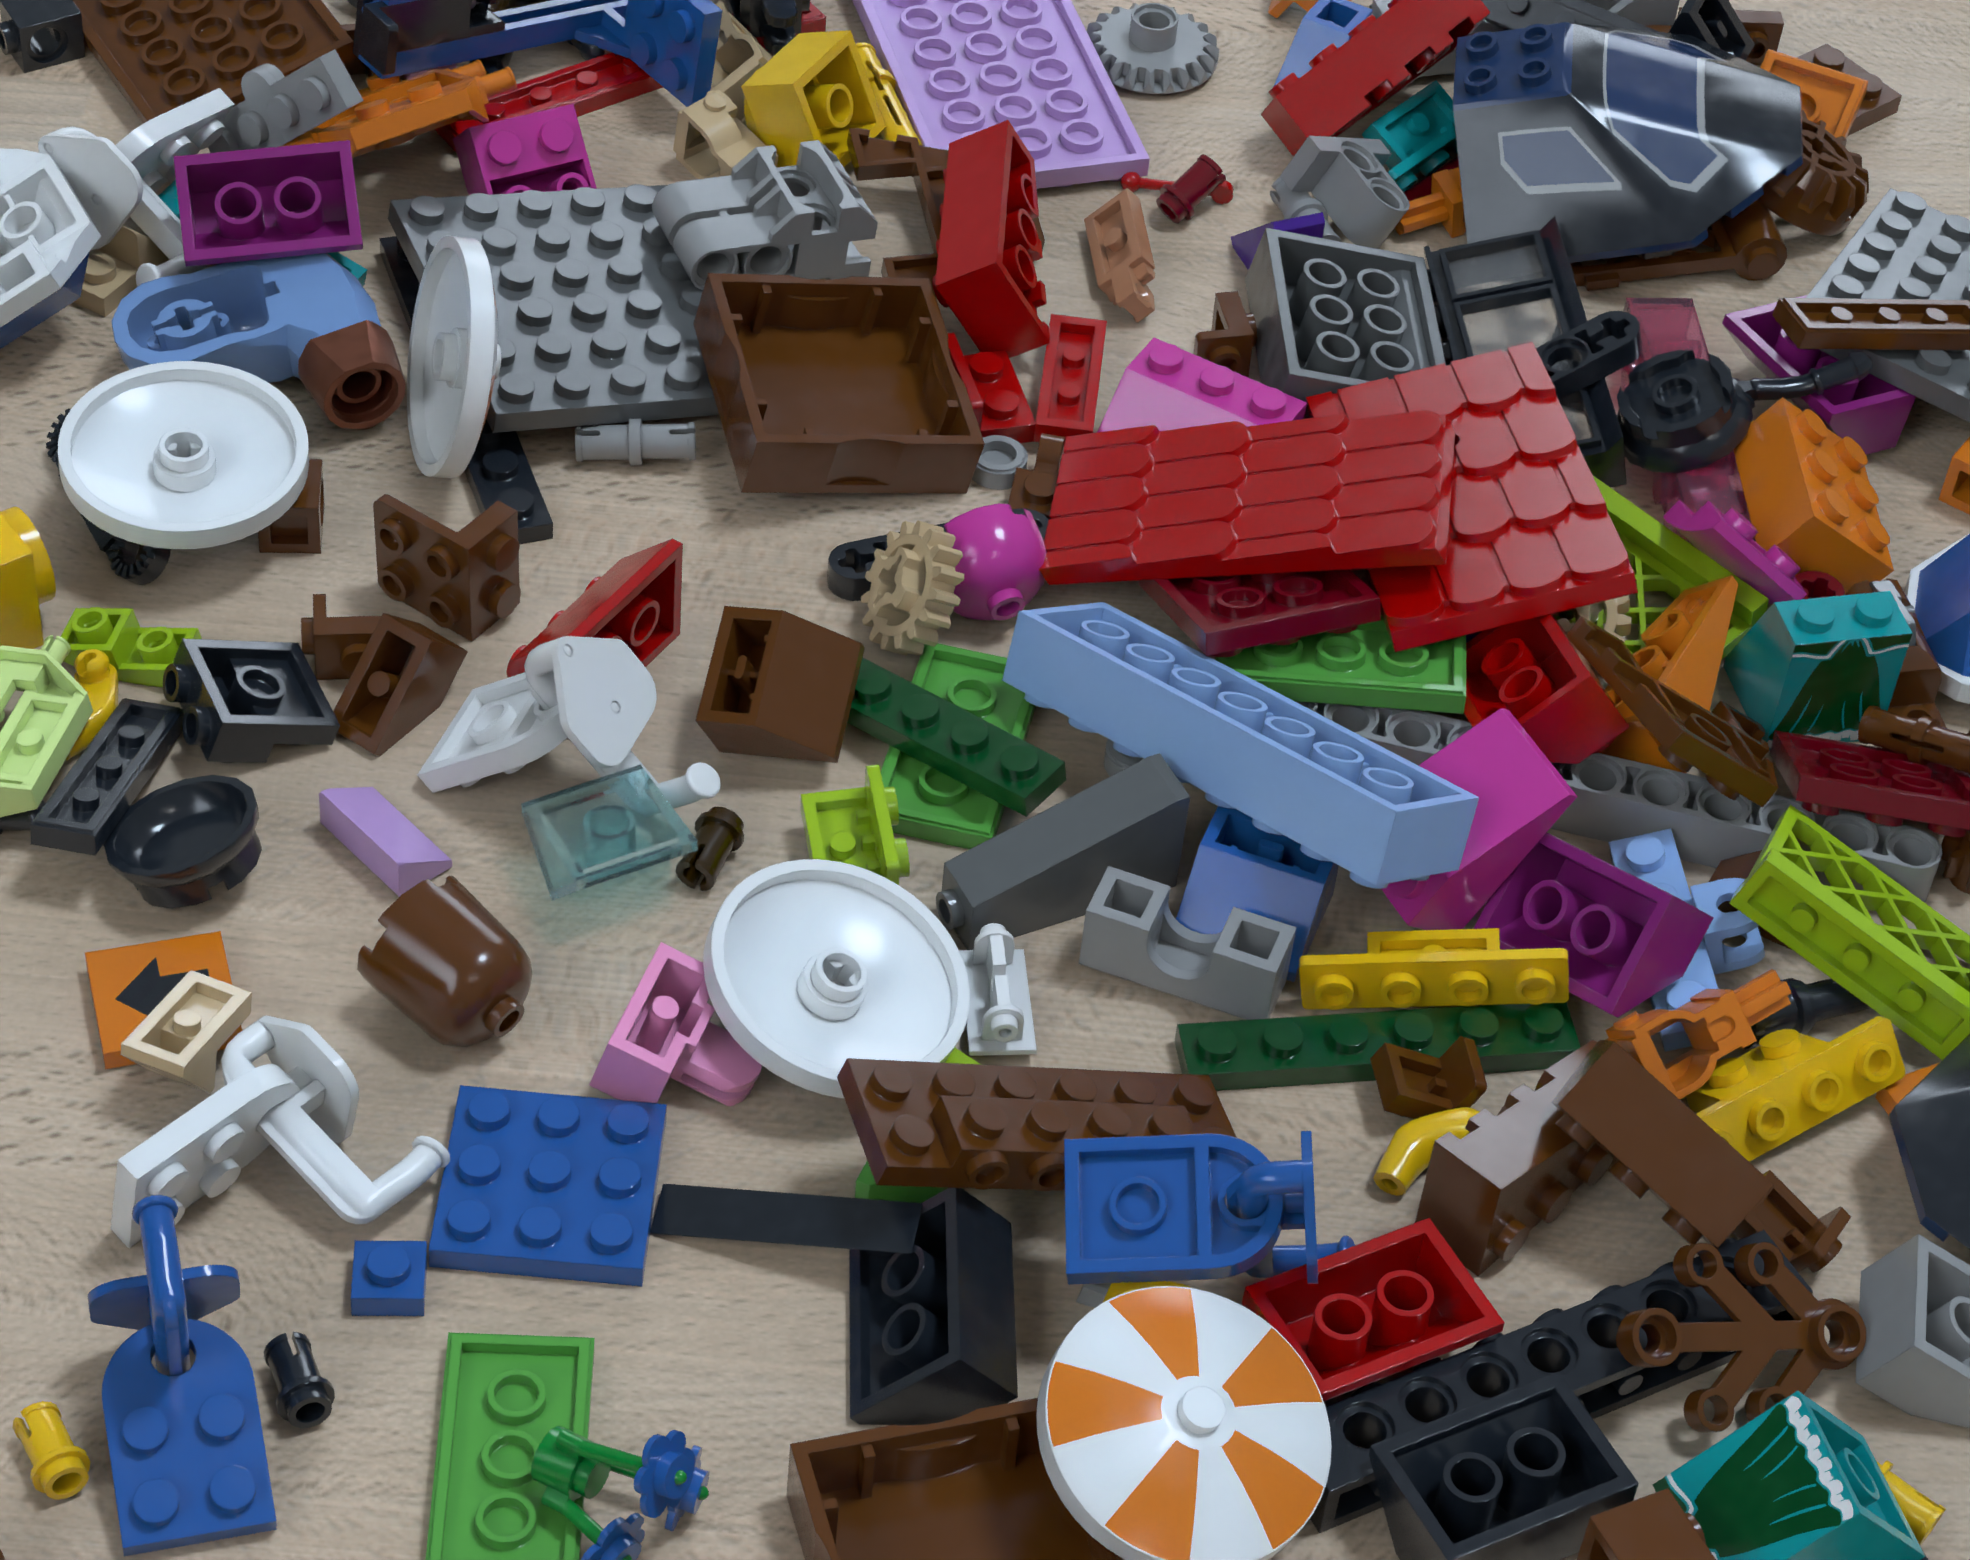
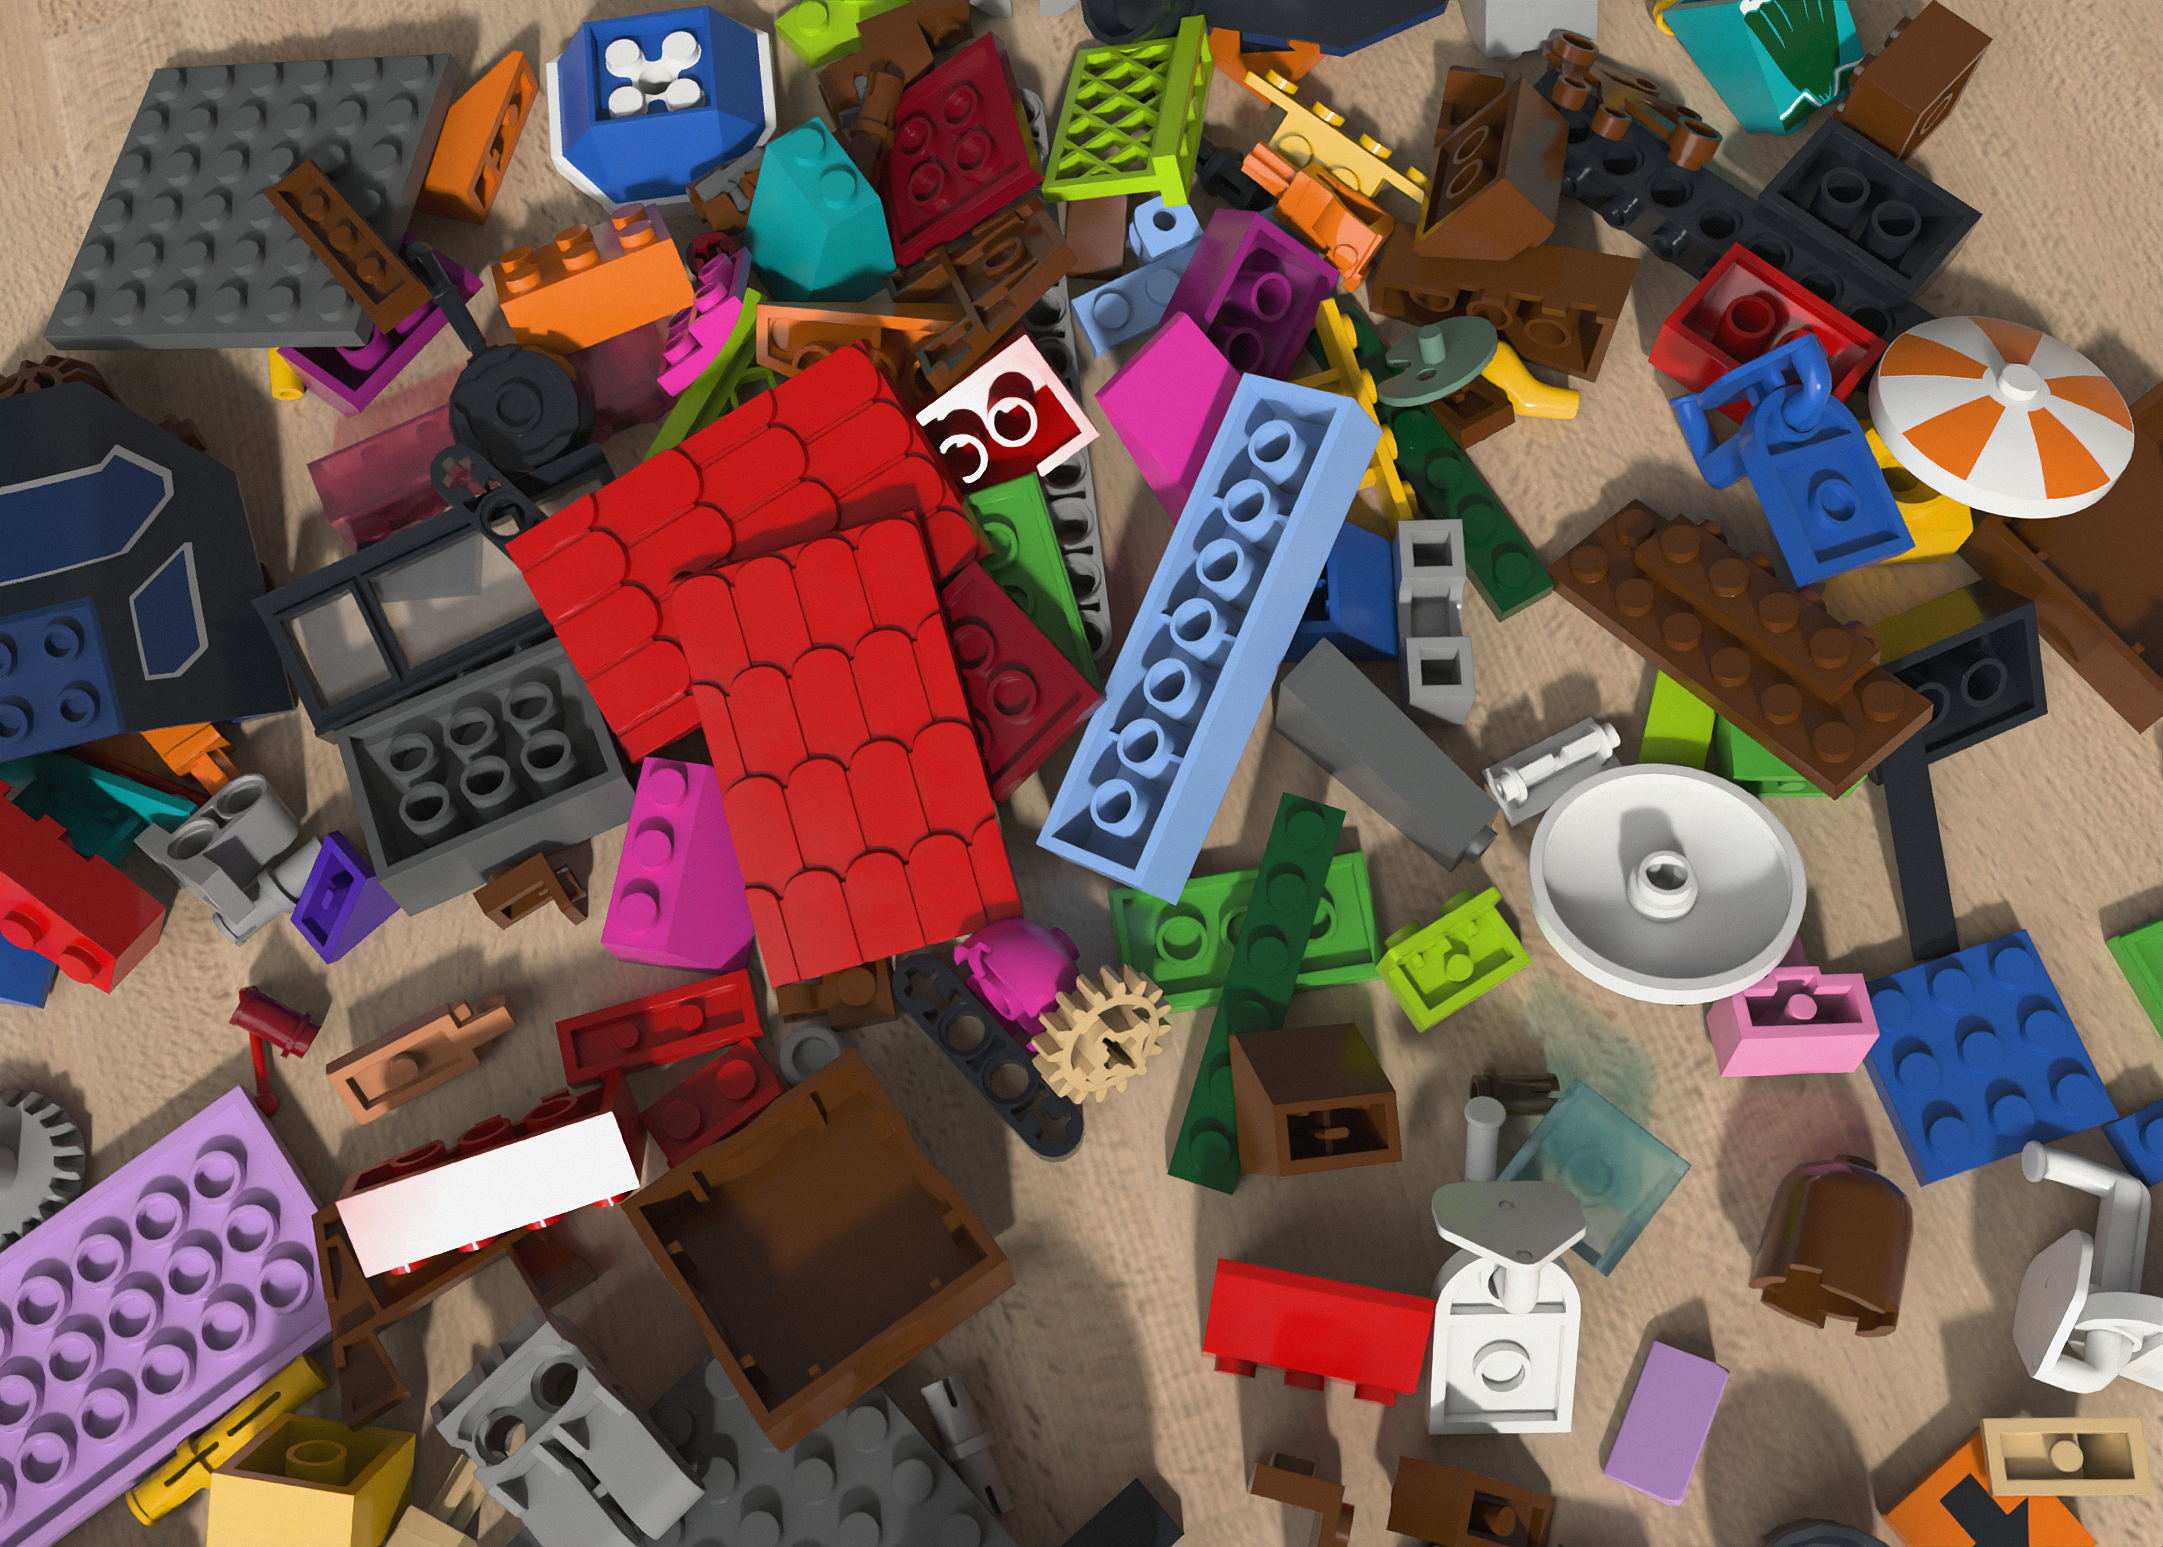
camera: 100 degrees left, 25 degrees up
none -> sand green piece [1377,316,1498,407]

